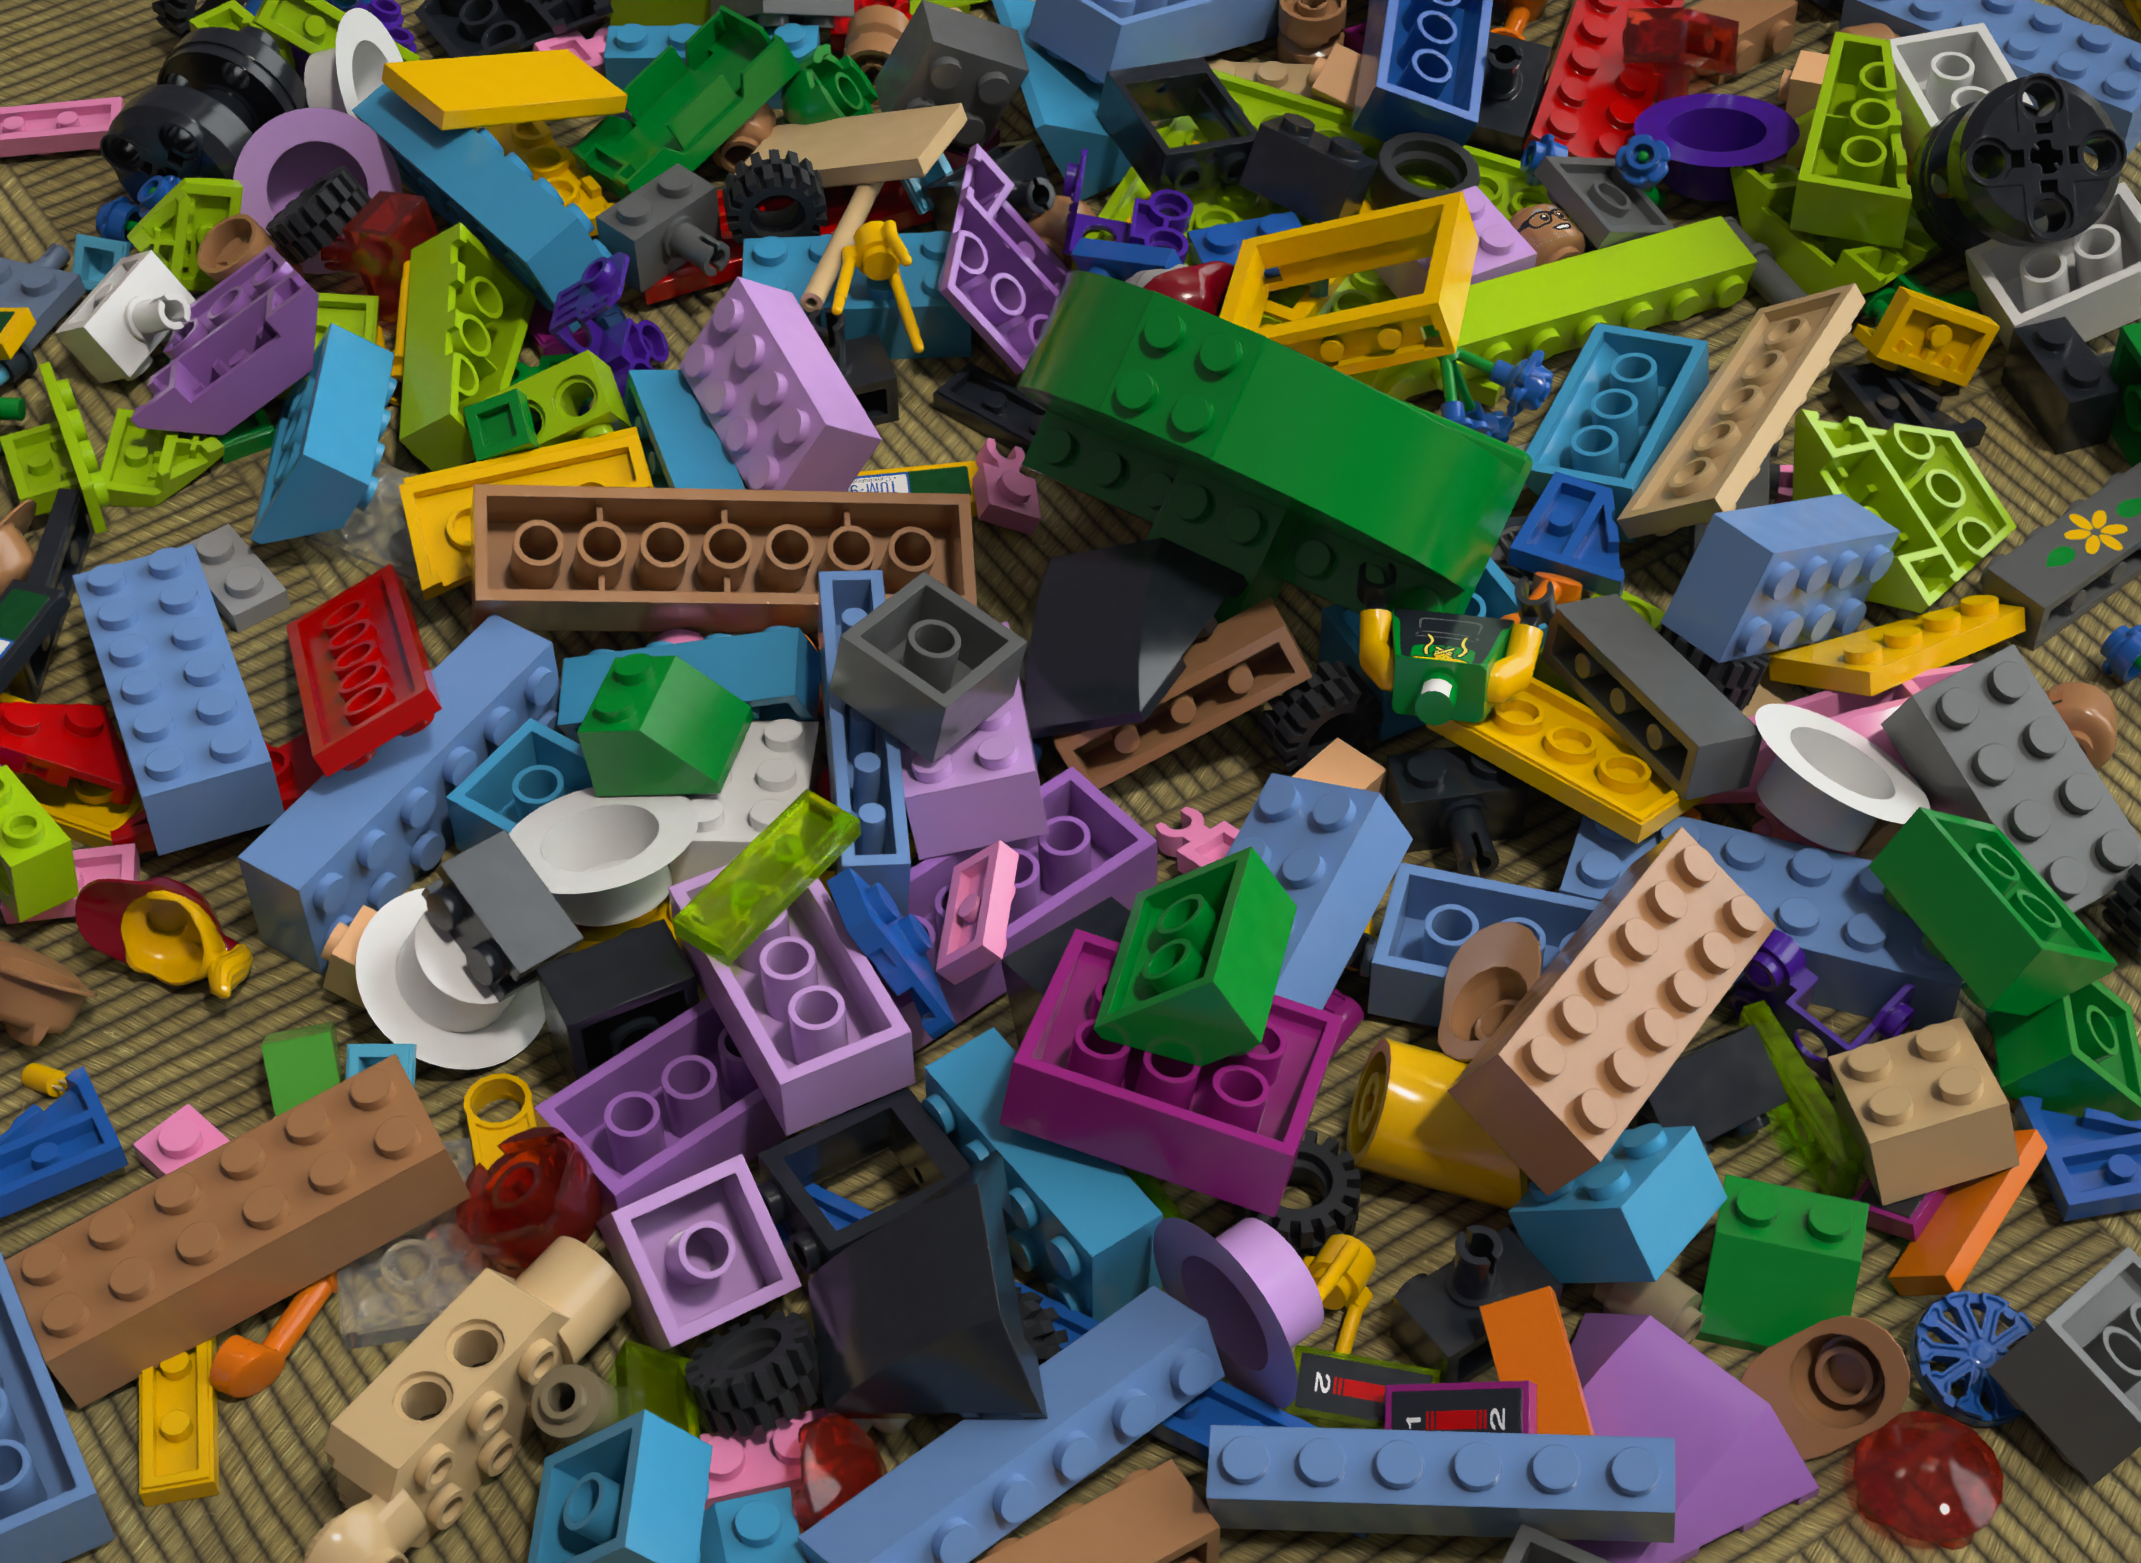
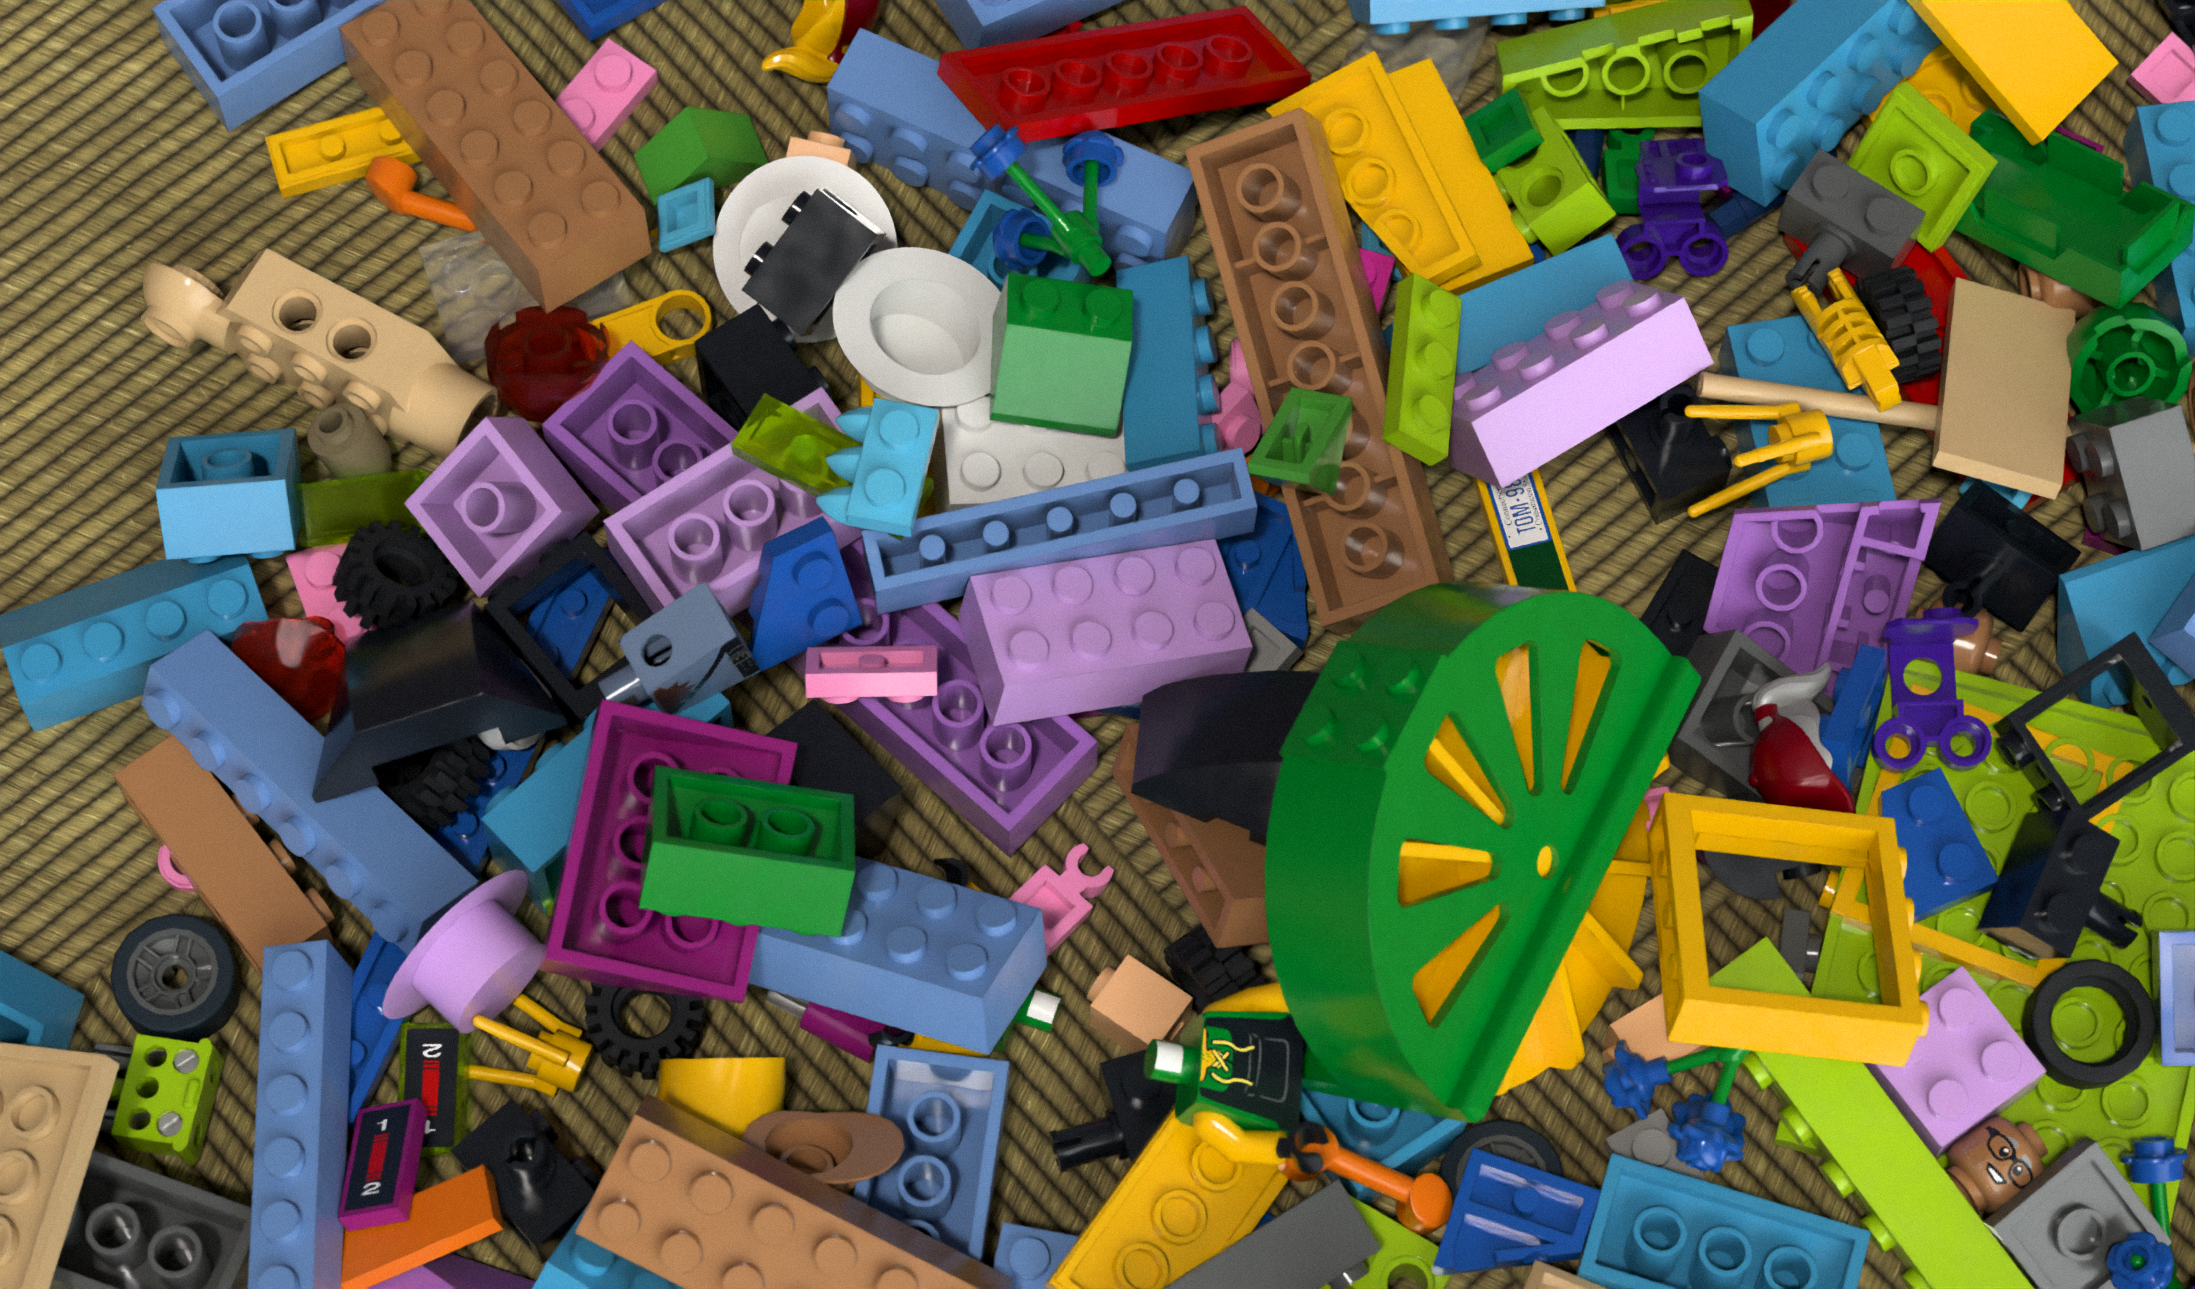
camera: 80 degrees right, 20 degrees up
dark grey brick [830,572,1027,763] -> none
none -> sand blue torso [598,581,761,715]
none -> medium azure plate [816,398,939,537]
none -> plant [969,123,1124,277]
none -> bright green slope [1248,387,1353,496]
none -> lime plate [1382,273,1462,466]
none -> yellow hinge [1790,267,1902,413]
none -> lime tile [1847,81,1998,253]

